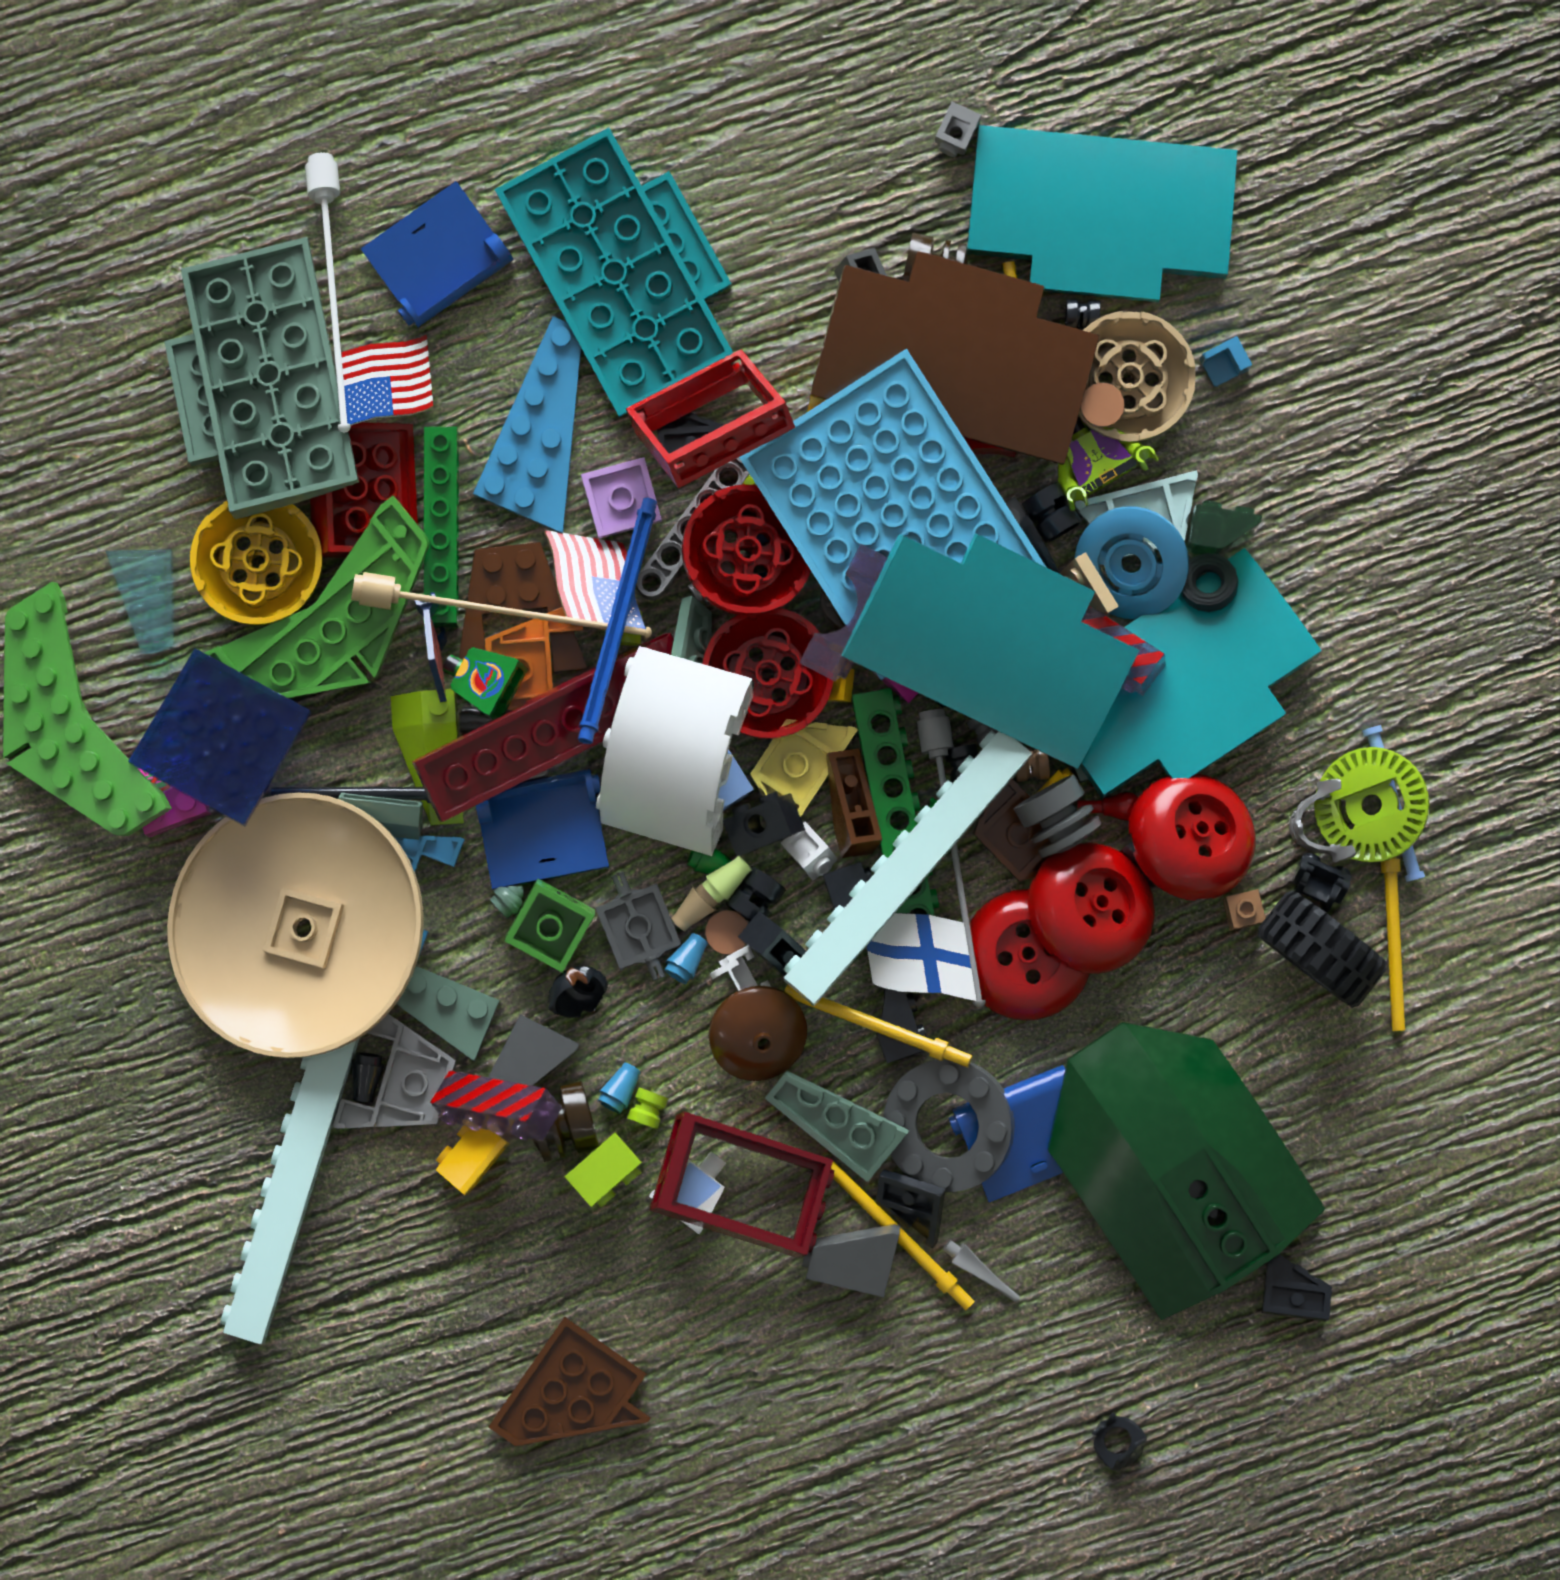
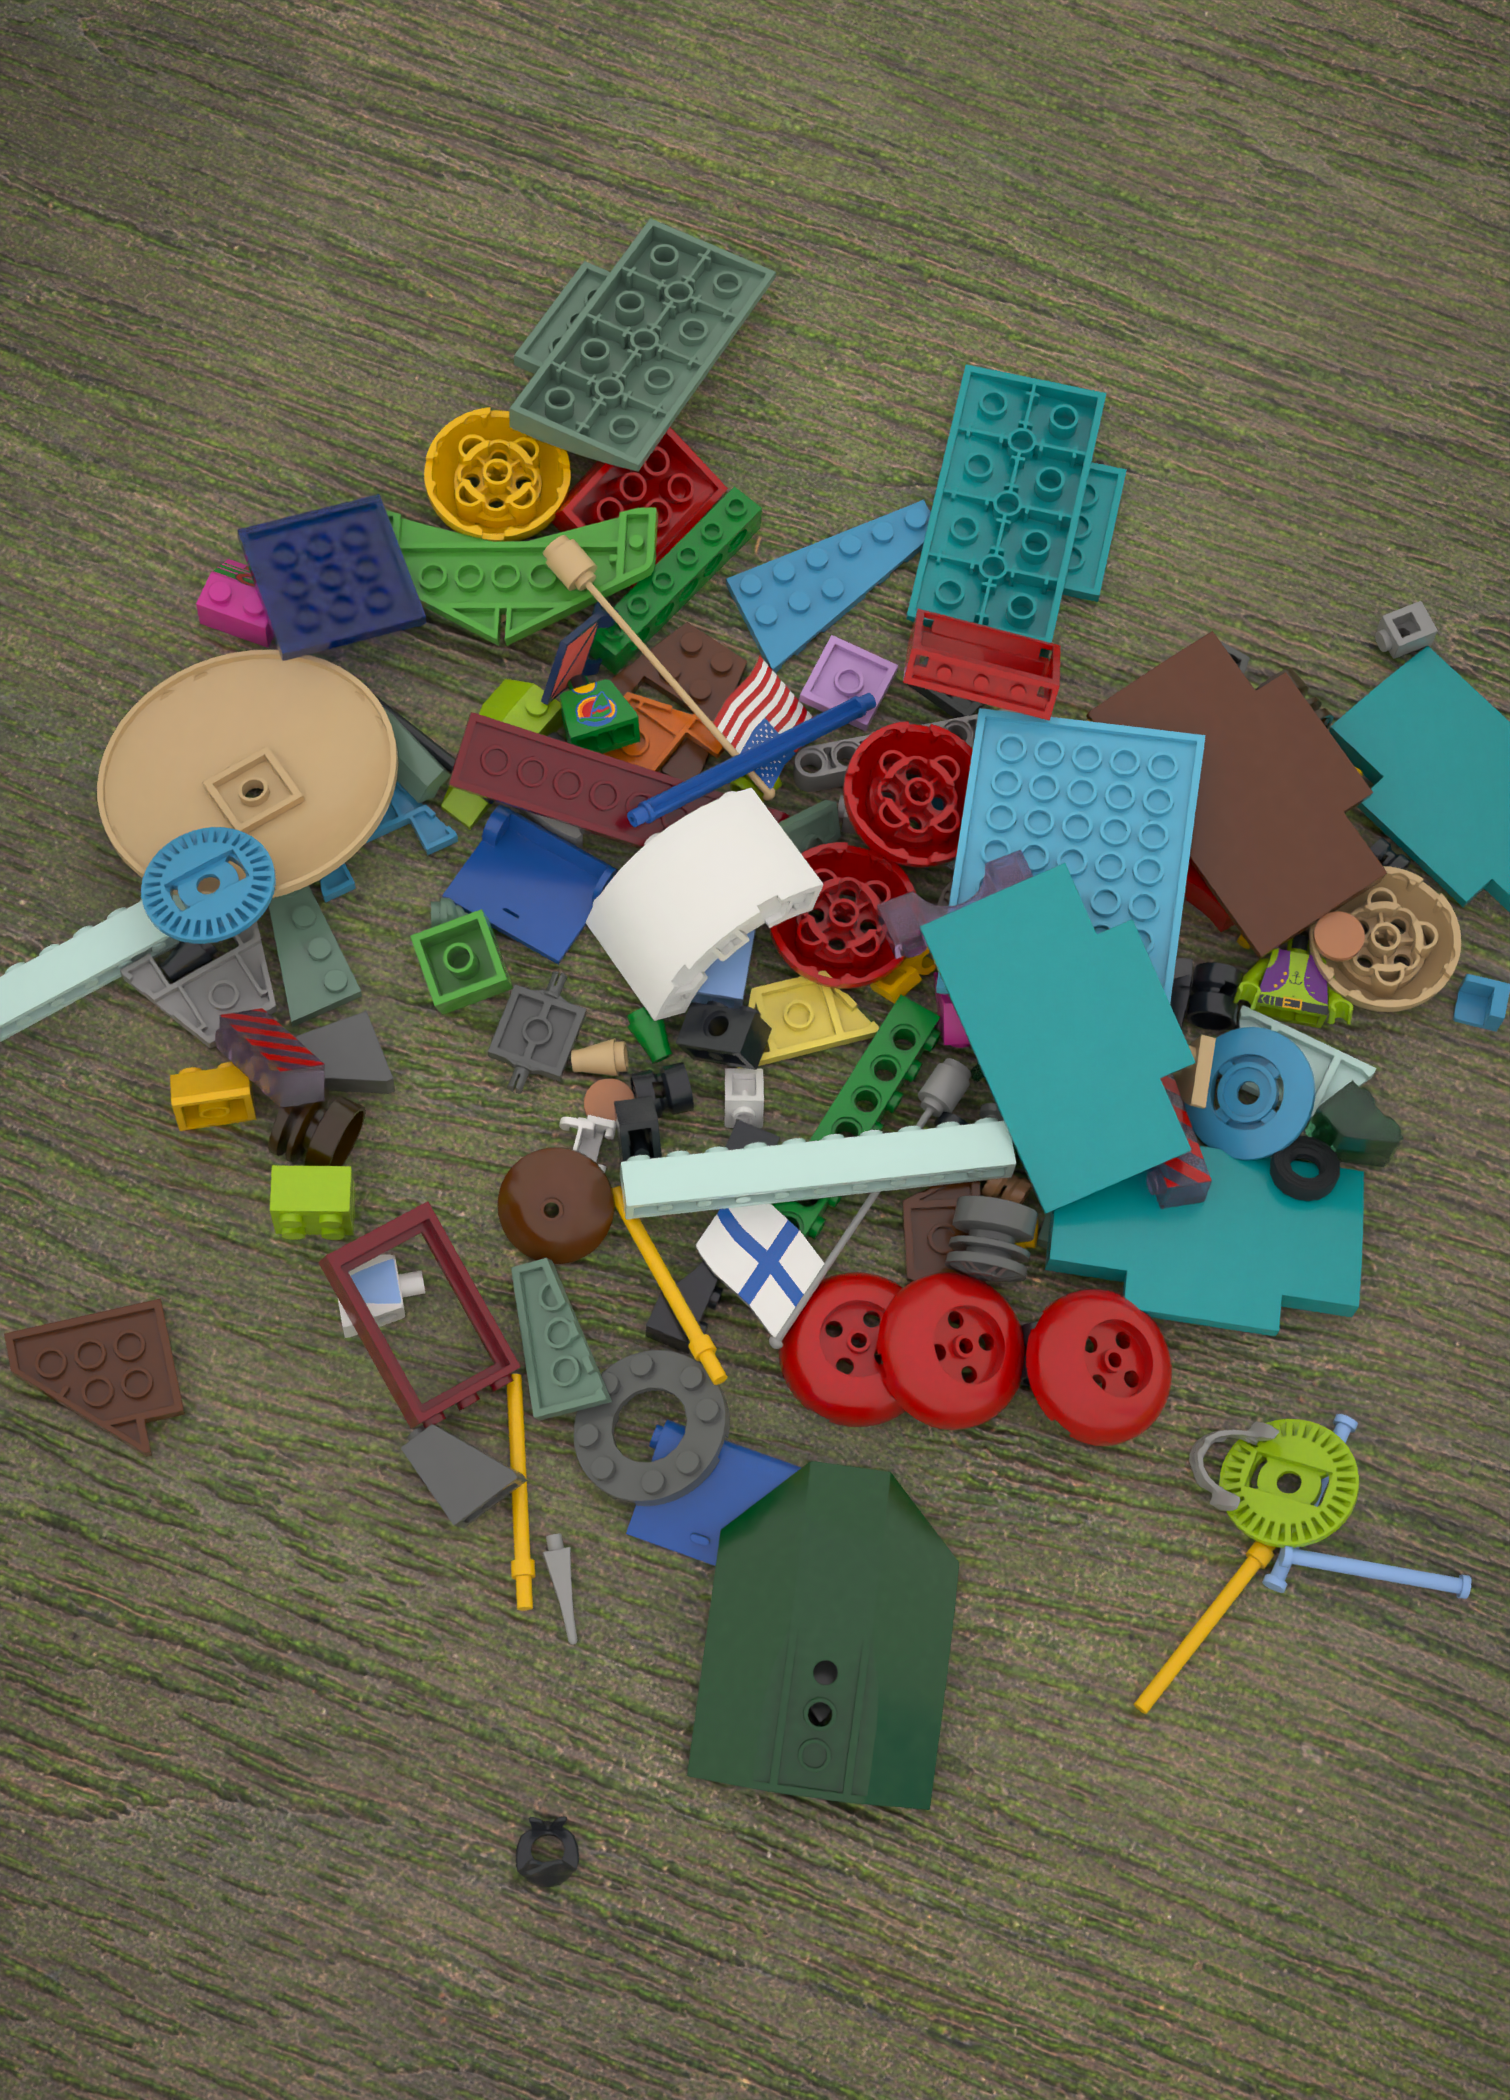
camera: 40 degrees right, 15 degrees down
bright green wing [3,582,172,836] -> none
clear light blue wing [106,549,174,649] -> none
flag [305,153,433,433] -> none
blue door [361,181,514,328] -> none
black hair [547,966,608,1018] -> none
dark azure cone [598,1062,641,1114] -> none
lime wheel [627,1087,669,1130] -> none
dark azure cone [664,933,708,984] -> none
yellowish green cone [702,856,752,904] -> none
reddish brown slope [826,749,882,859] -> none
black wing [876,1169,946,1248] -> none
red piece [1077,792,1138,821] -> none
medium nougat brick [1222,889,1266,931] -> none
black tyre [1258,891,1387,1008] -> none
black wing [1261,1254,1332,1322] -> none
black piece [1292,853,1352,913] -> none
none -> dark azure piece [141,827,276,944]
none -> light blue bar [1279,1546,1471,1599]

